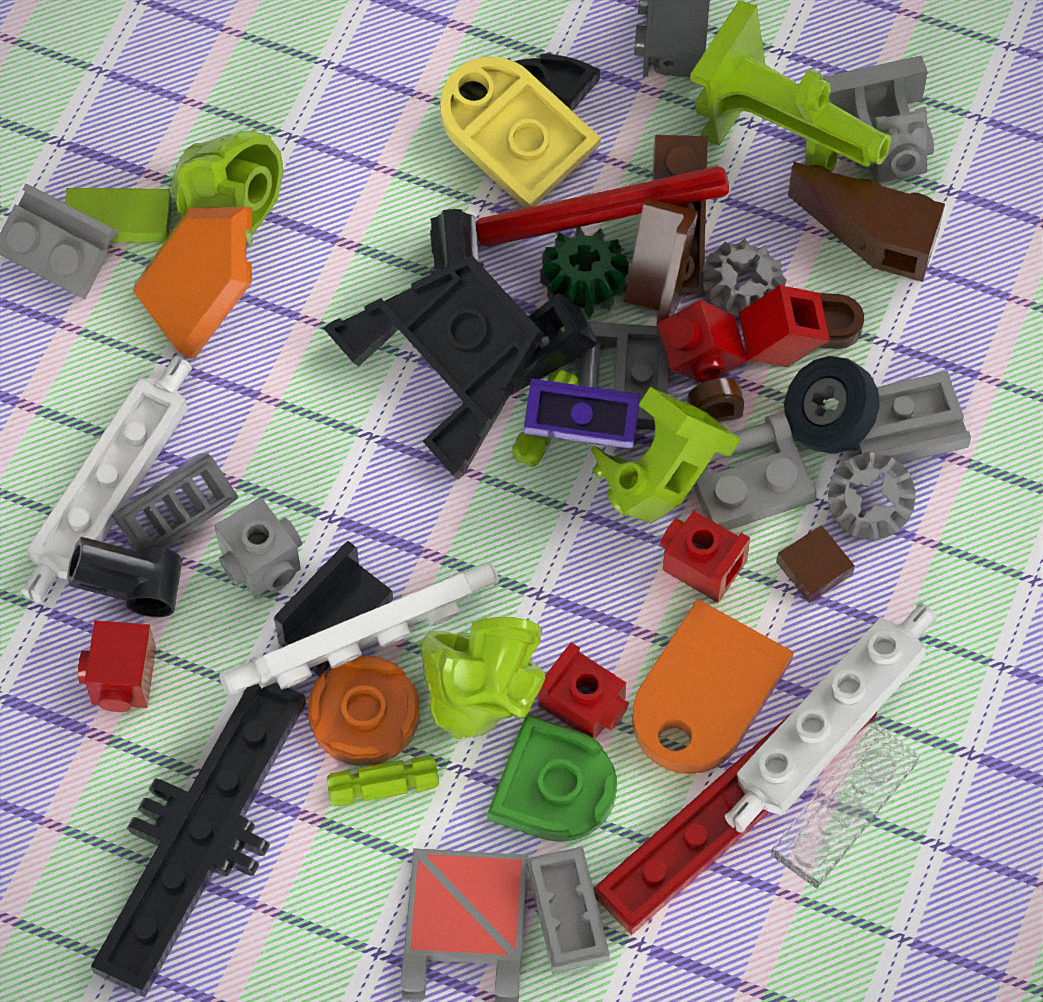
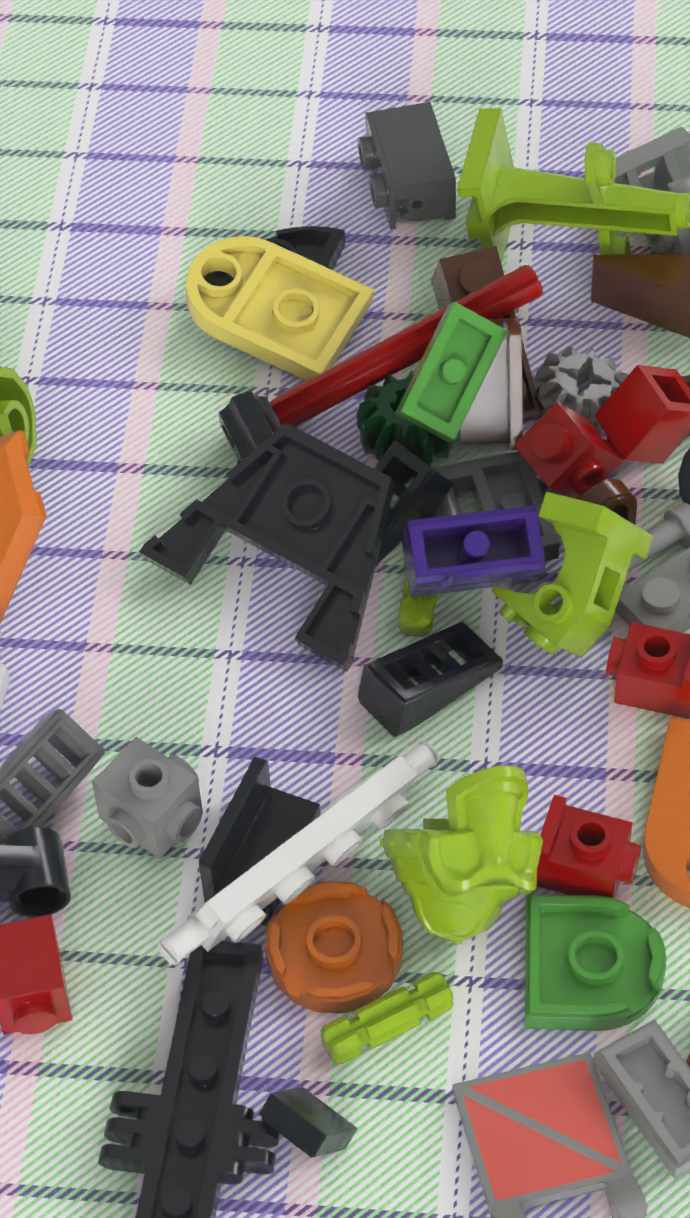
camera: 15 degrees left, 10 degrees down
none -> black tile [258,1087,358,1158]
none -> black slope [358,621,503,737]
none -> bright green plate [395,302,508,442]

